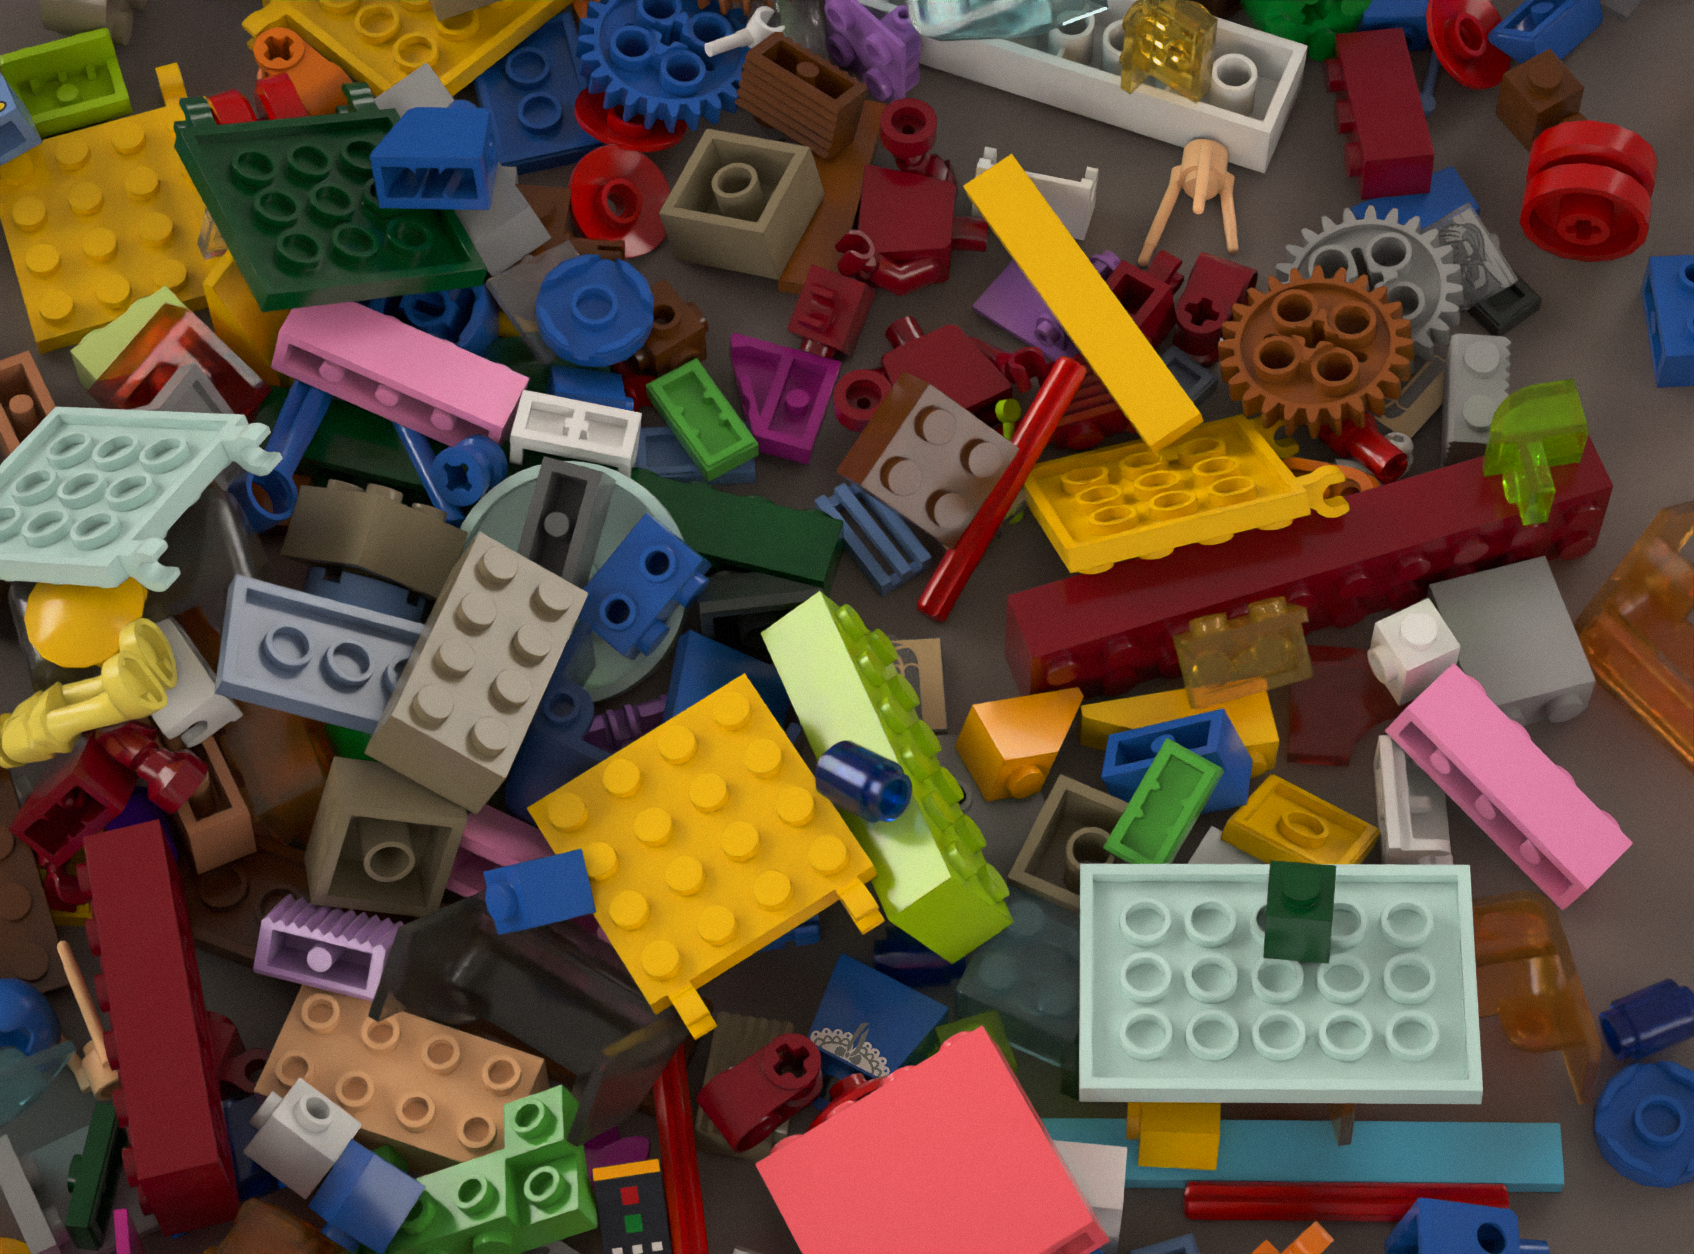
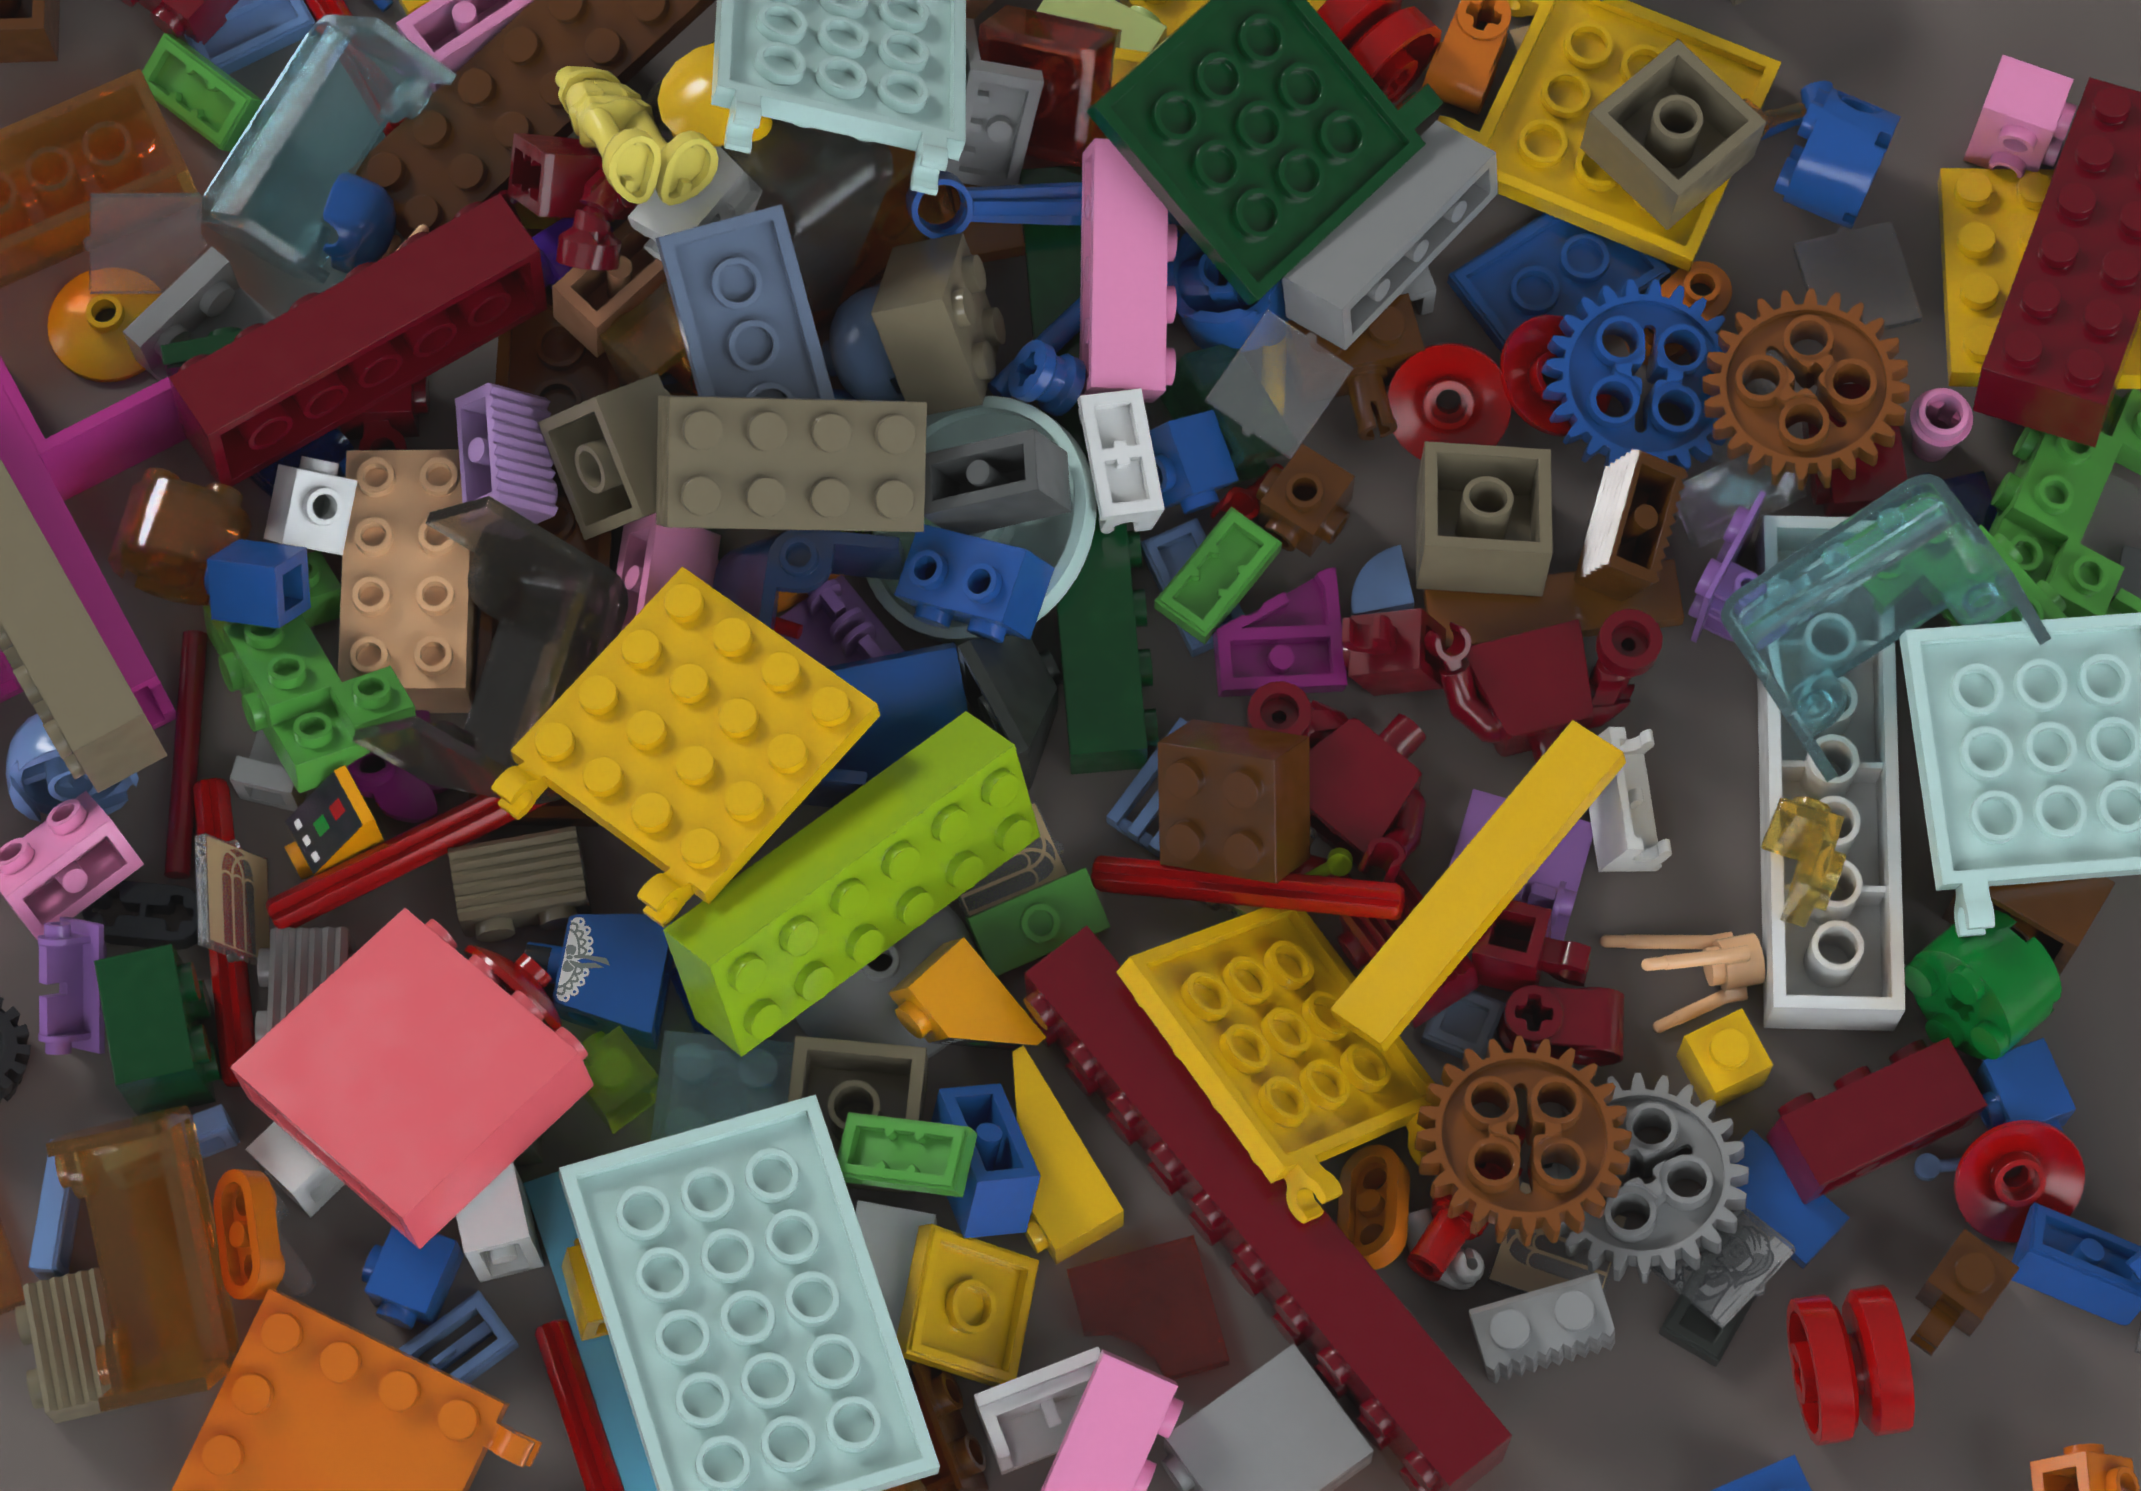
camera: 70 degrees right, 10 degrees up
blue torso [370,100,498,210] -> none
blue brick [483,849,596,935] -> none
blue tile [535,254,654,367] -> none
dark red piece [696,1033,823,1153] -> none
white hand [704,6,785,57] -> none
clear blue brick [815,740,912,823] -> none
clear yellow bracket [1173,597,1314,710] -> none
dark green brick [1263,860,1336,964] -> none
white brick [1367,598,1461,706] -> none
clear neon green brick [1483,378,1589,525] -> none
none -> bright green plate [965,867,1111,976]
none -> medium blue tile [1350,545,1414,616]
none -> yellow brick [1676,1008,1773,1108]

